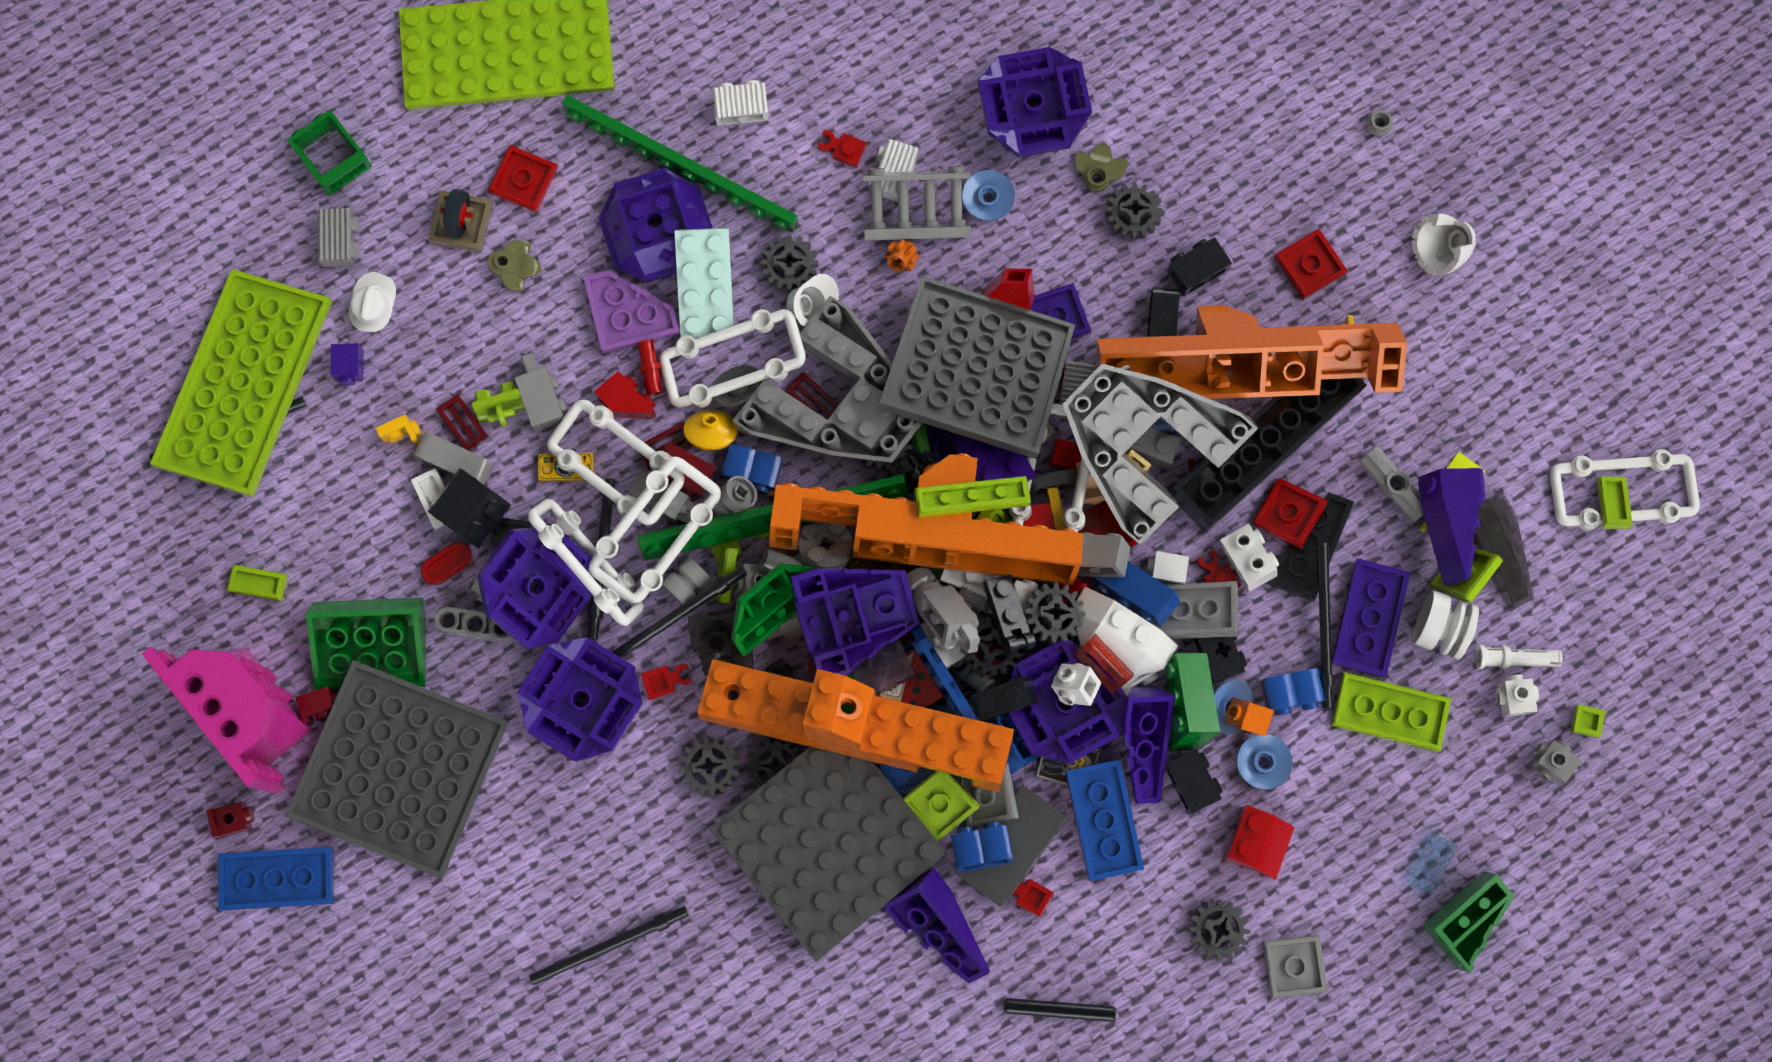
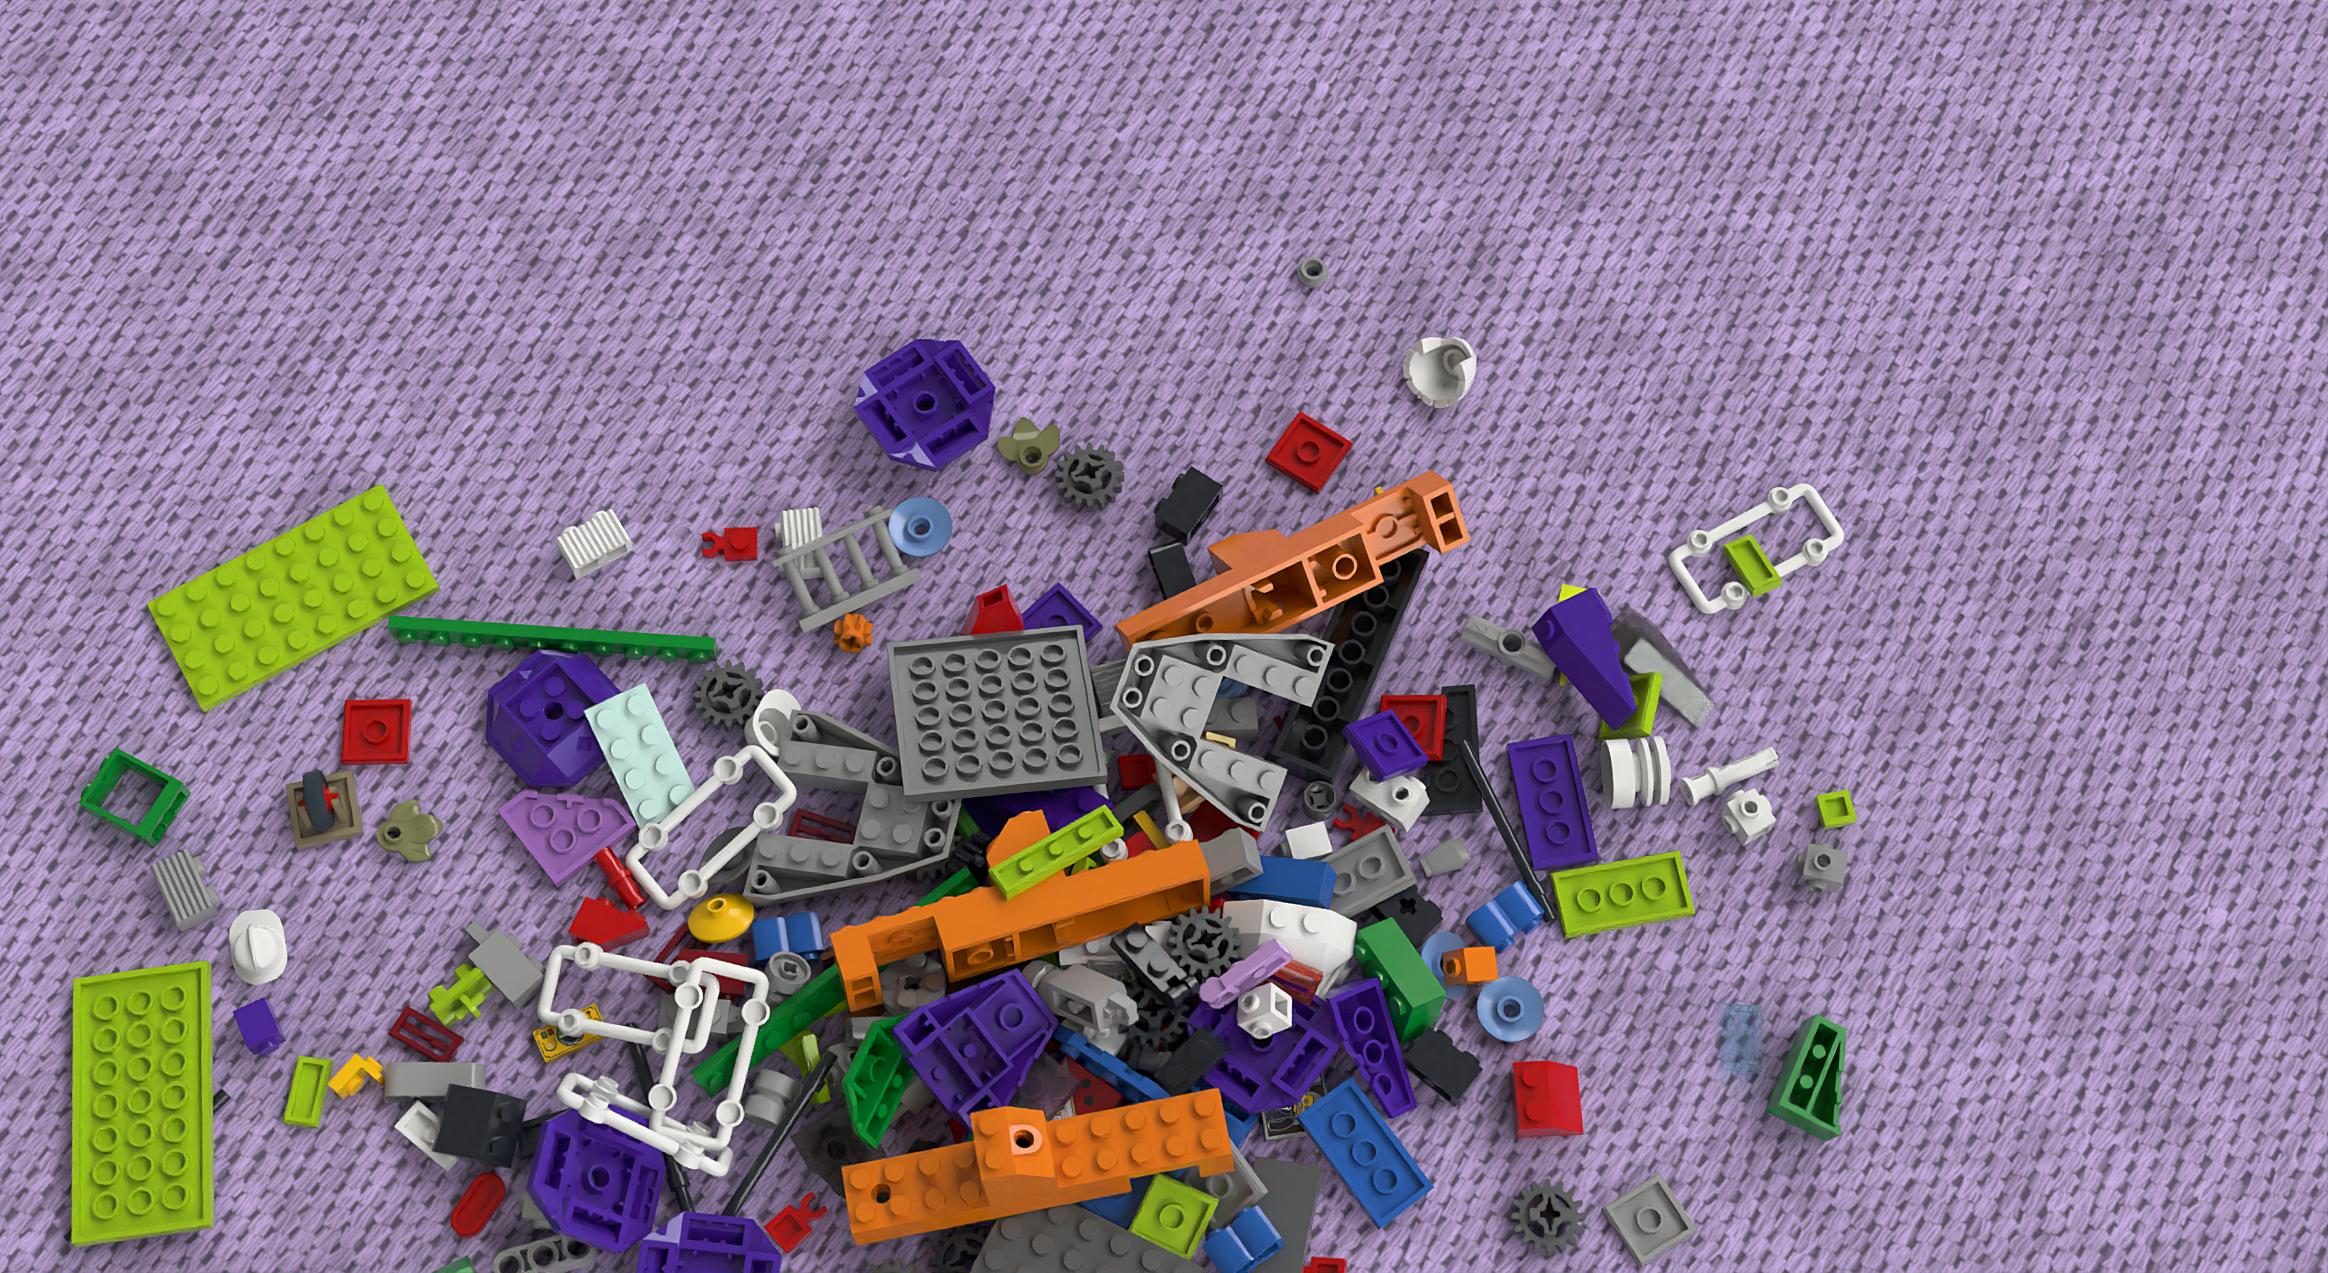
camera: 25 degrees left, 10 degrees down
none -> lime tile [283,1055,334,1129]
none -> lavender hinge [1199,938,1293,1009]
none -> dark grey wheel [1302,781,1337,822]
none -> dark purple tile [1341,709,1430,783]
none -> light grey cone [1419,837,1471,878]

